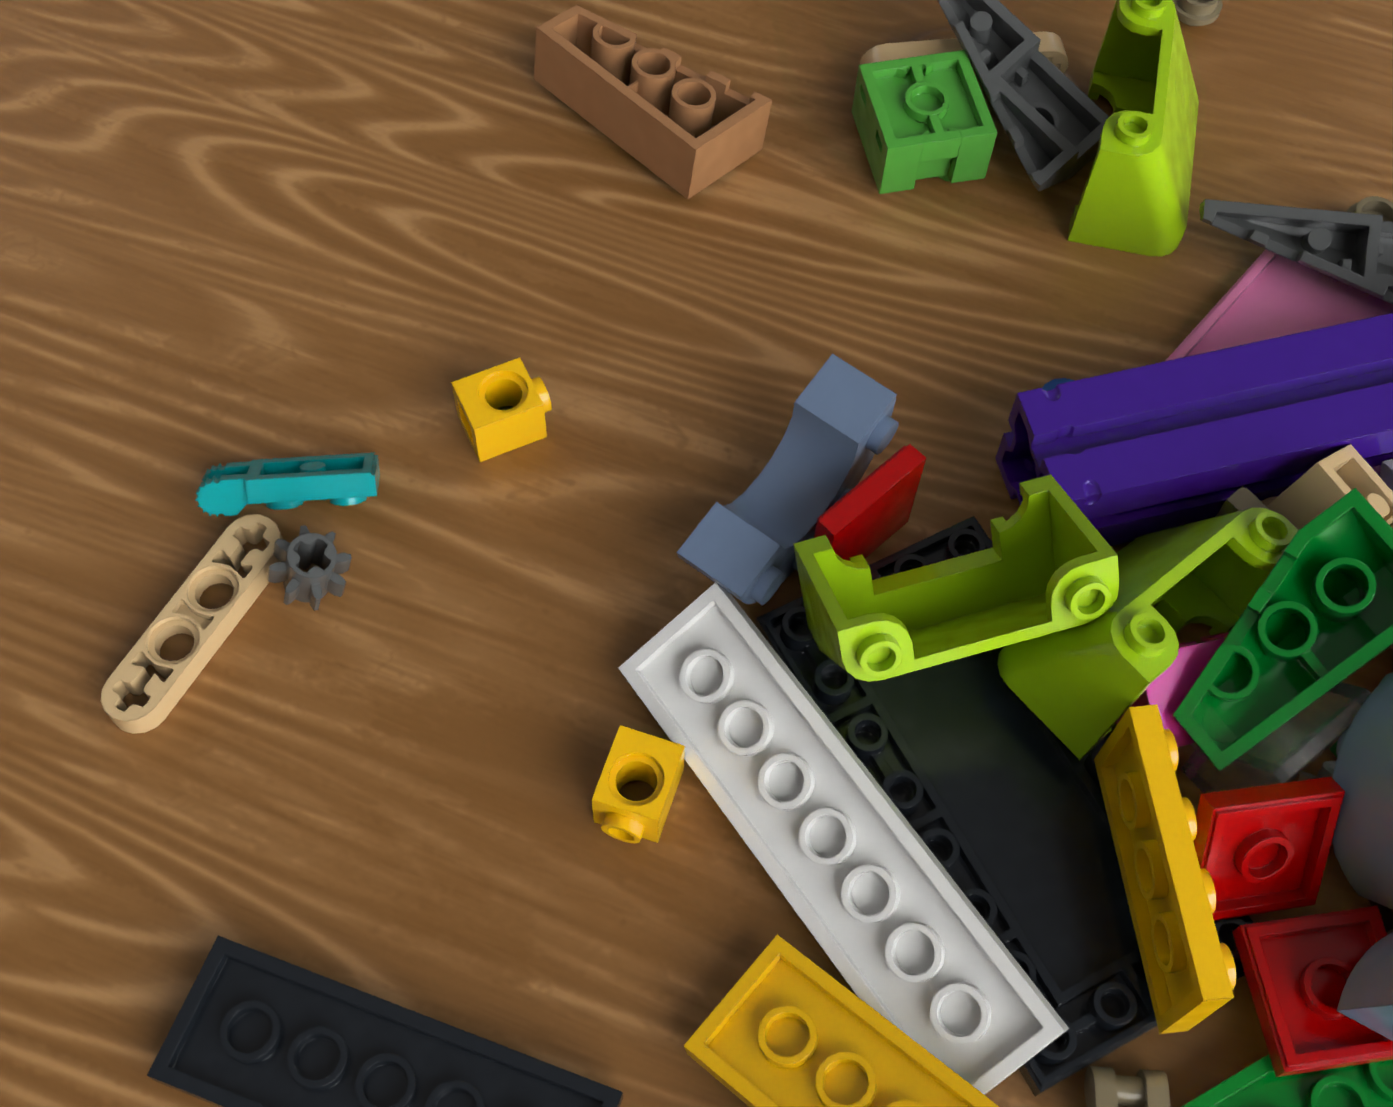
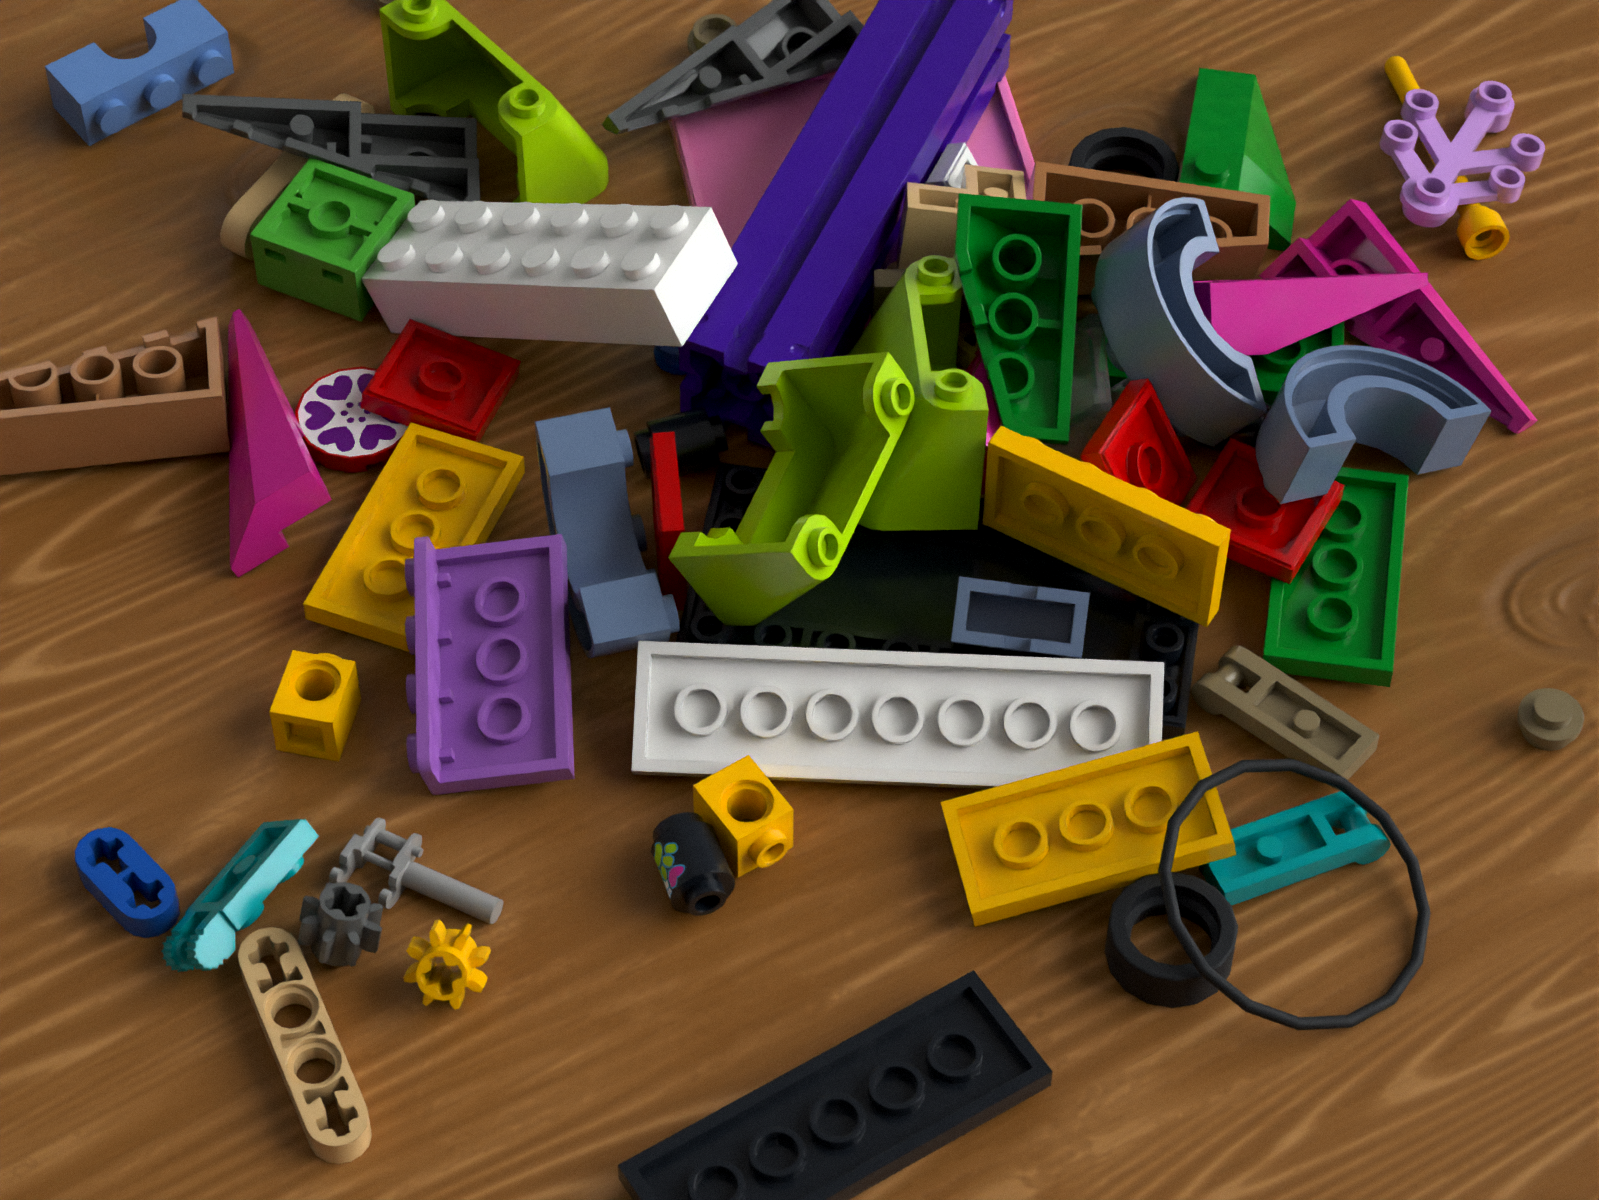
camera: 50 degrees left, 10 degrees down
none -> blue beam [75,827,180,938]
none -> dark pink wedge [228,308,332,578]
none -> tile [295,366,408,473]
none -> yellow plate [303,422,525,652]
none -> light grey piece [329,817,503,924]
none -> red tile [360,319,521,443]
none -> white brick [361,200,738,347]
none -> yellow gear [403,919,491,1010]
none -> medium lavender bracket [405,534,575,795]
none -> black brick [633,406,728,479]
none -> black brick [651,812,735,916]
none -> sand blue brick [951,576,1090,659]

